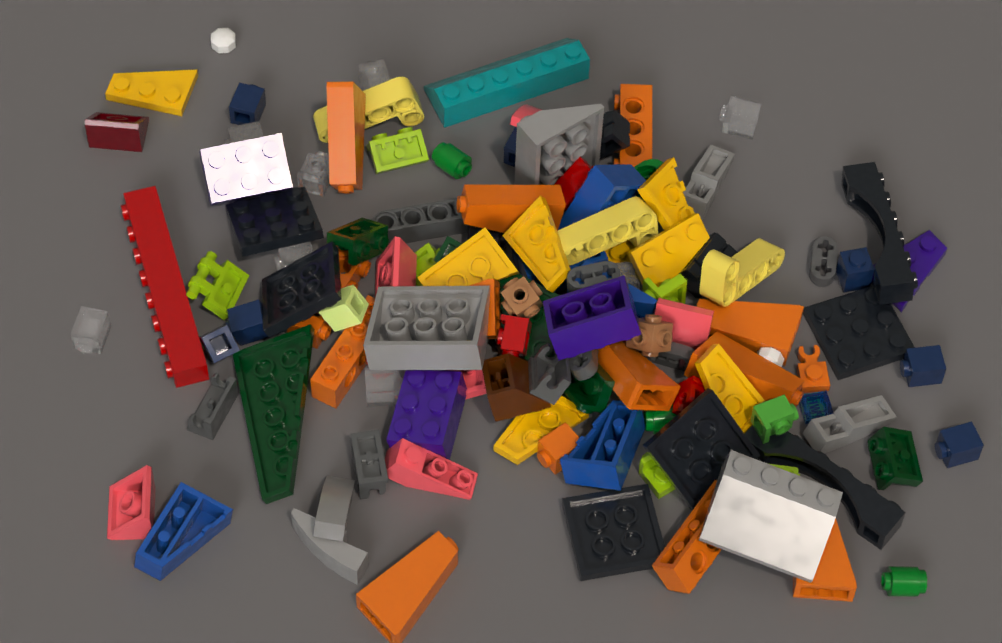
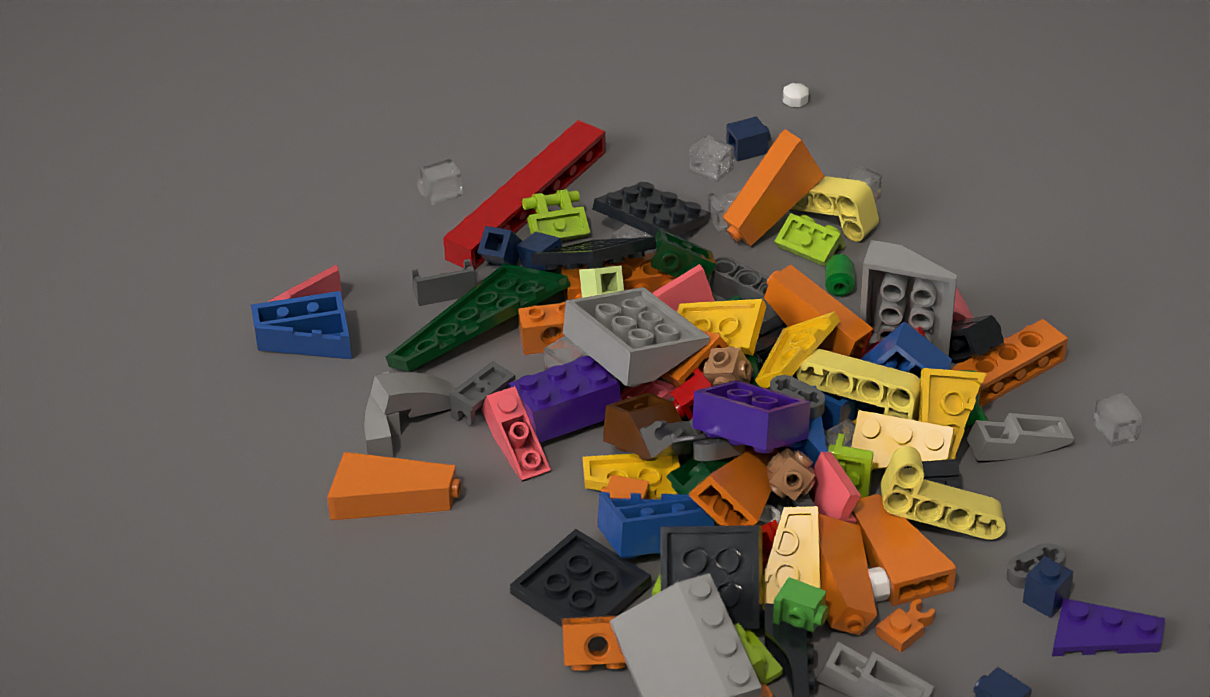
camera: 55 degrees right, 15 degrees down
dark red slope [85,112,149,152] -> none
yellow wing [105,69,198,116] -> none
brick [199,133,293,206] -> none
teal slope [424,38,590,128] -> none
clear blue tile [799,390,834,424] -> none
black plate [803,286,915,380] -> none
black arch [841,162,918,305] -> none

